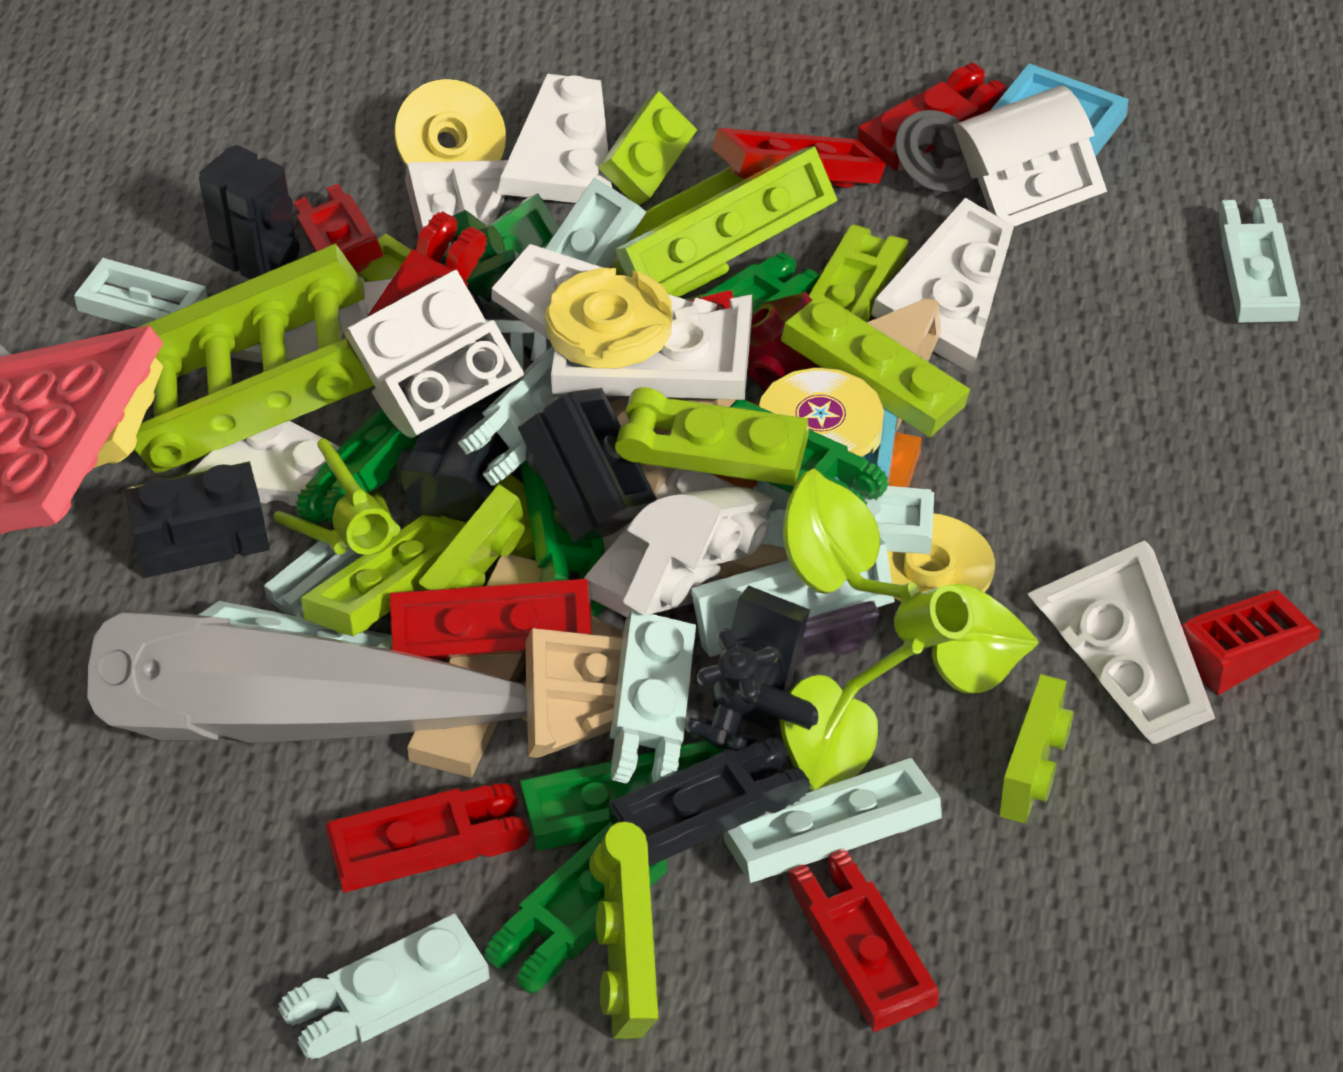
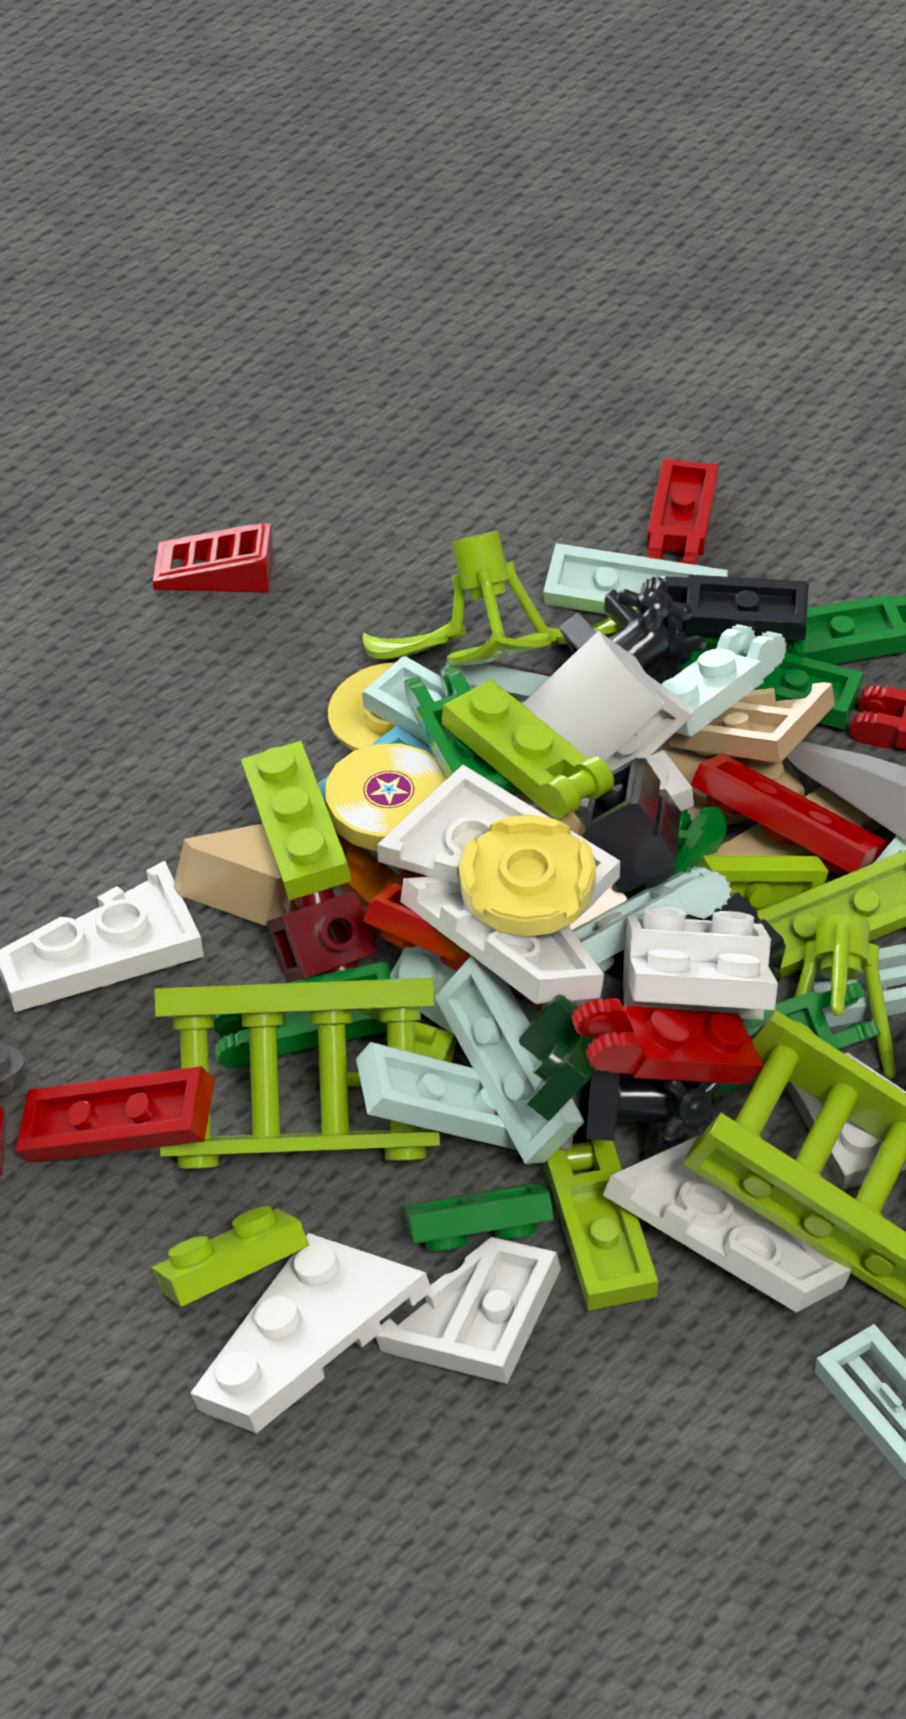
camera: 145 degrees left, 0 degrees up
black brick [199,145,300,280] -> none
red hinge [293,183,384,273] -> none
light yellow dish [394,79,506,167] -> none
lime plate [589,822,659,1039] -> none
lime plate [809,224,909,323] -> none
lime plate [1000,674,1074,824] -> none
white wing [1027,540,1215,744] -> none

